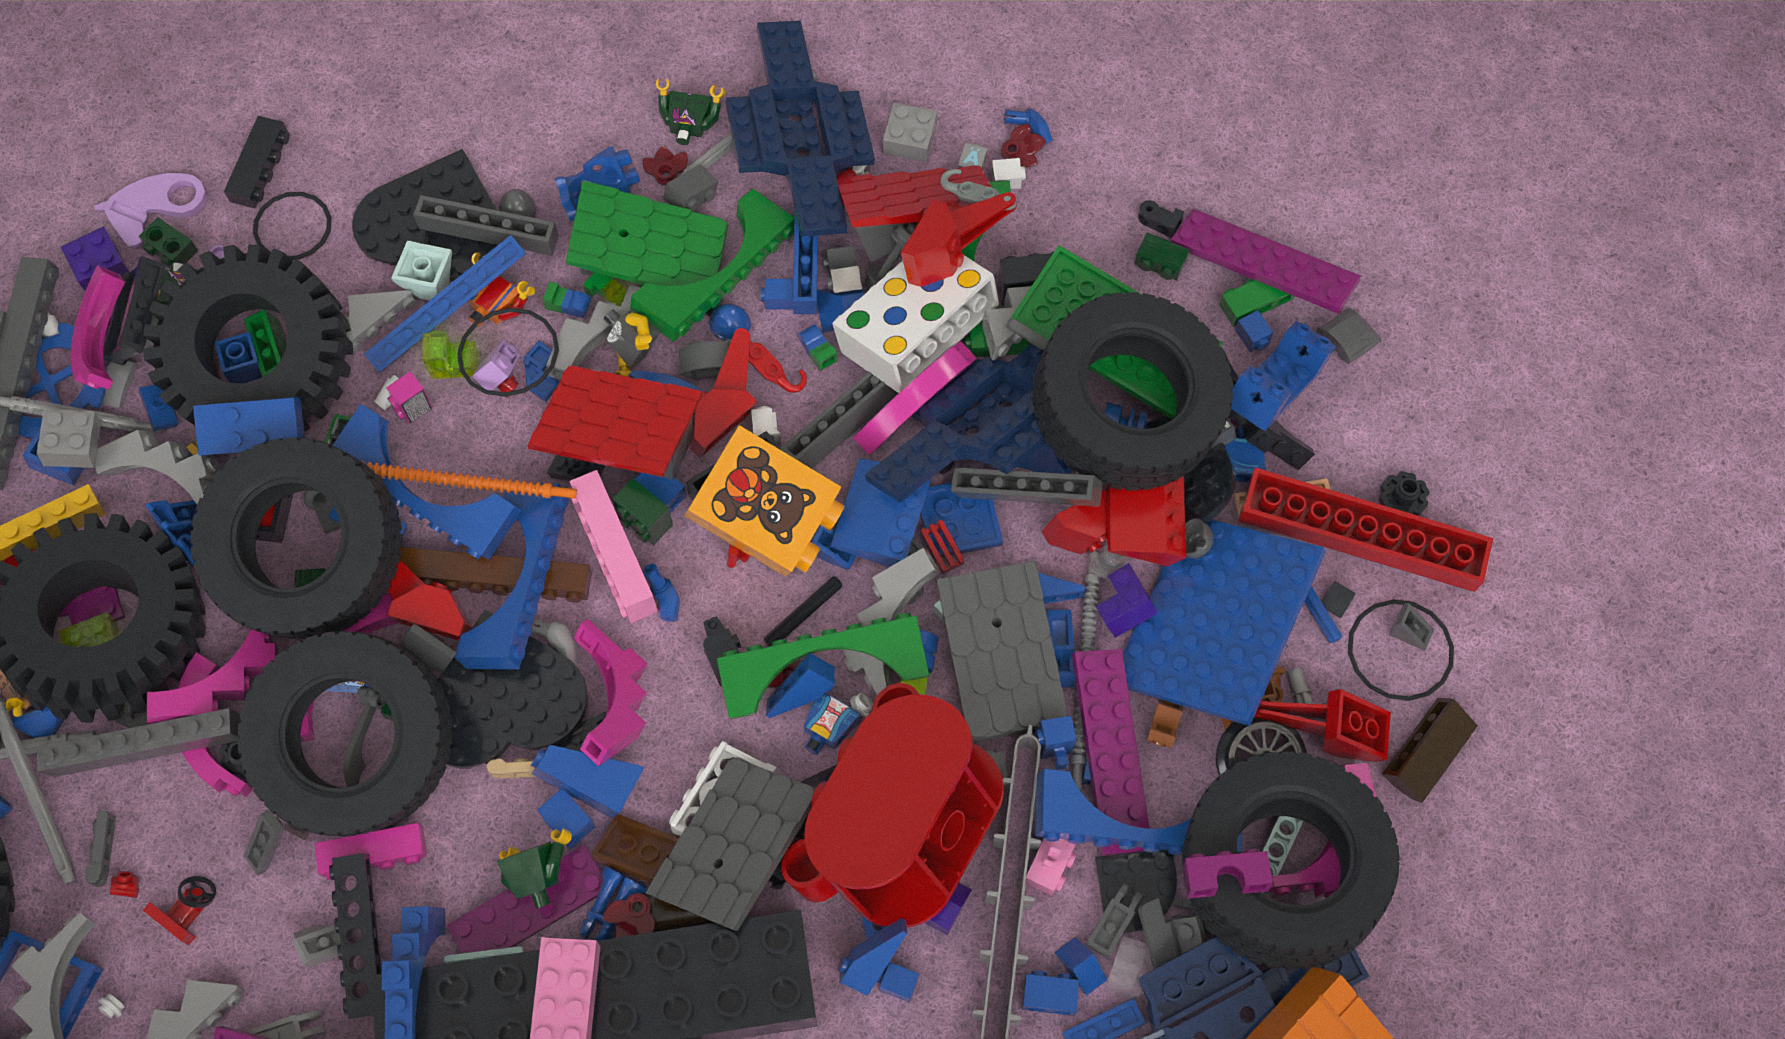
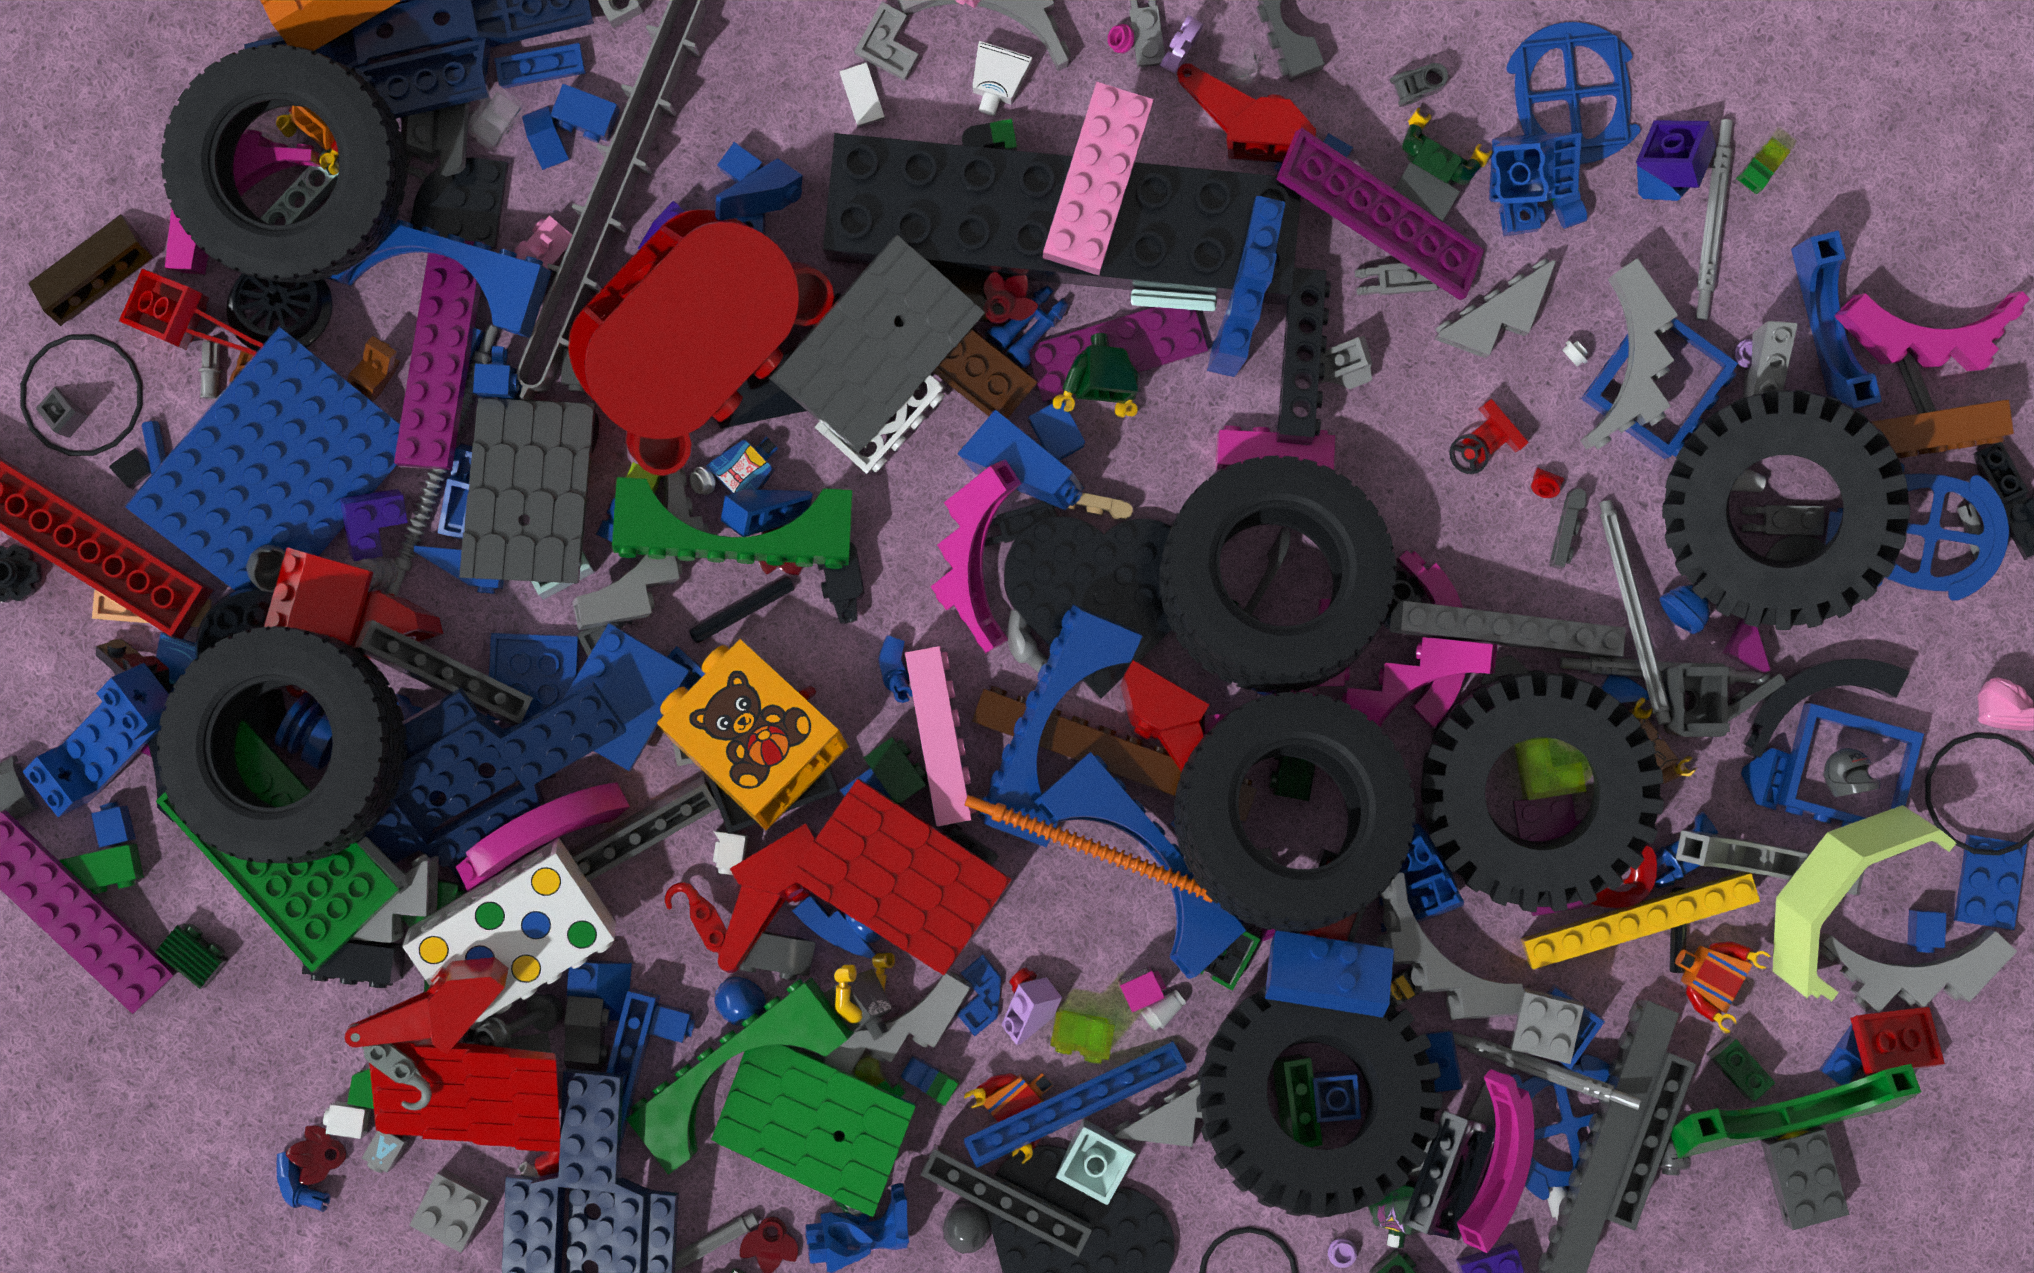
camera: 165 degrees left, 20 degrees up
dark grey plate [244,810,285,875] -> none
dark grey slope [400,624,457,673] -> none
black piece [457,308,559,397] -> none
dark grey brick [663,164,718,212] -> none
leg [798,325,838,371] -> none
red tile [920,520,965,574] -> none
dark grey hinge [1086,883,1143,959] -> none
black leg [1138,200,1184,238] -> none
magenta arch [1182,849,1273,899] -> none

